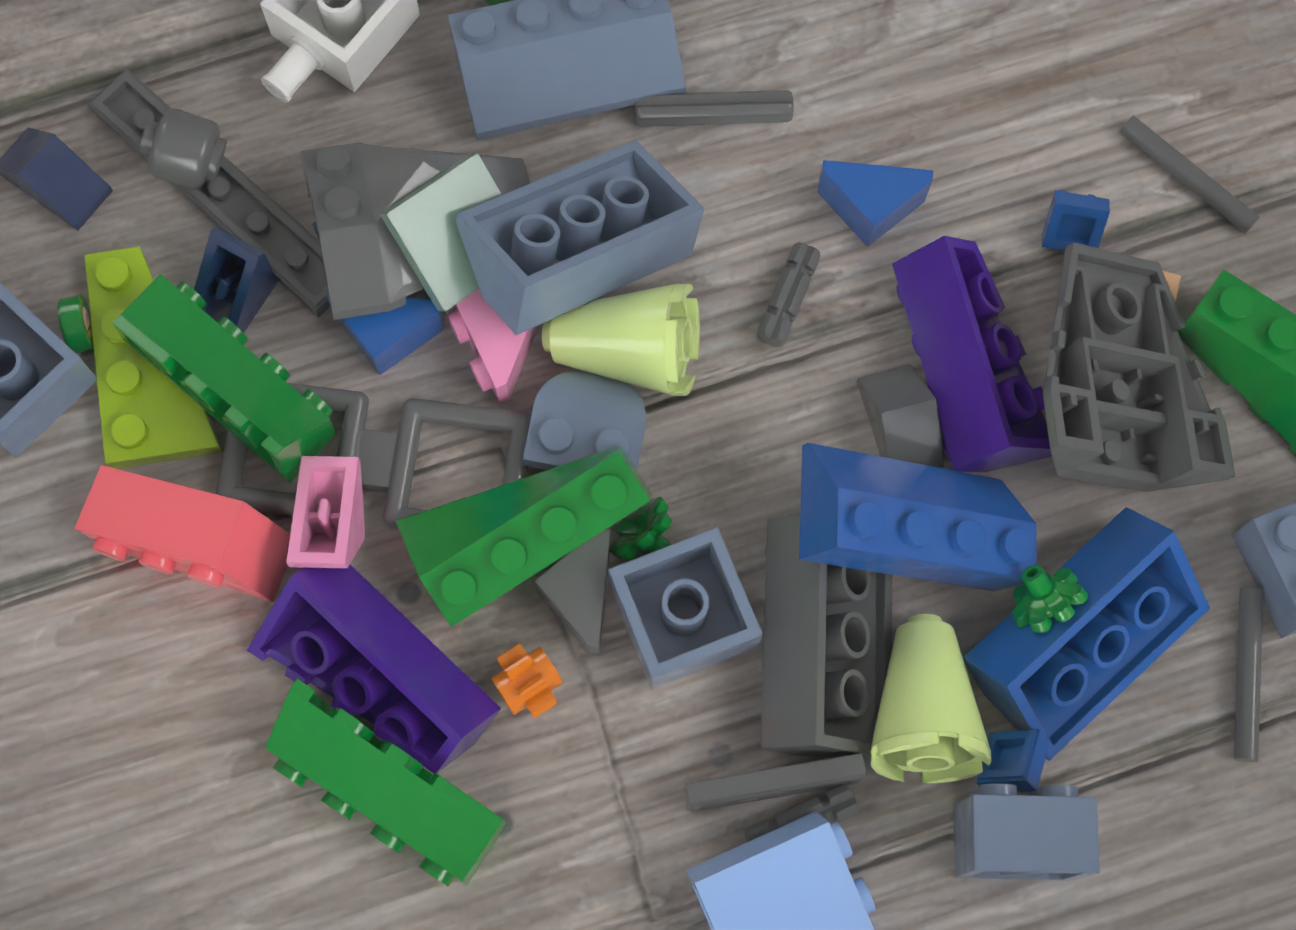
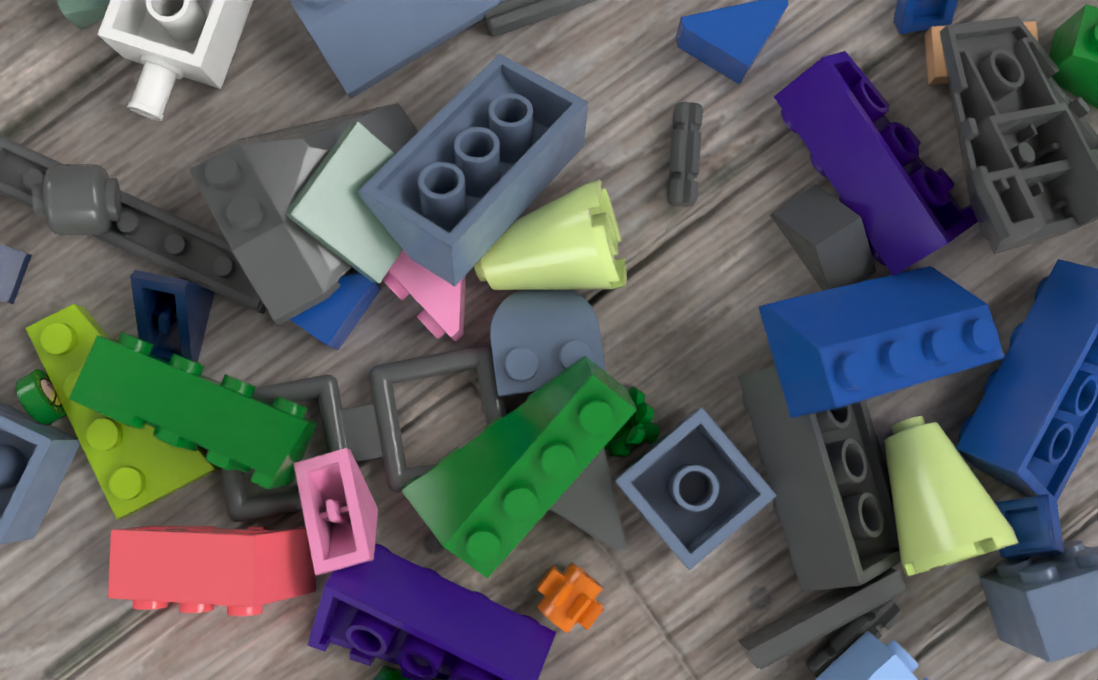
camera: 10 degrees left, 10 degrees up
green plant [1012,565,1088,633] -> none

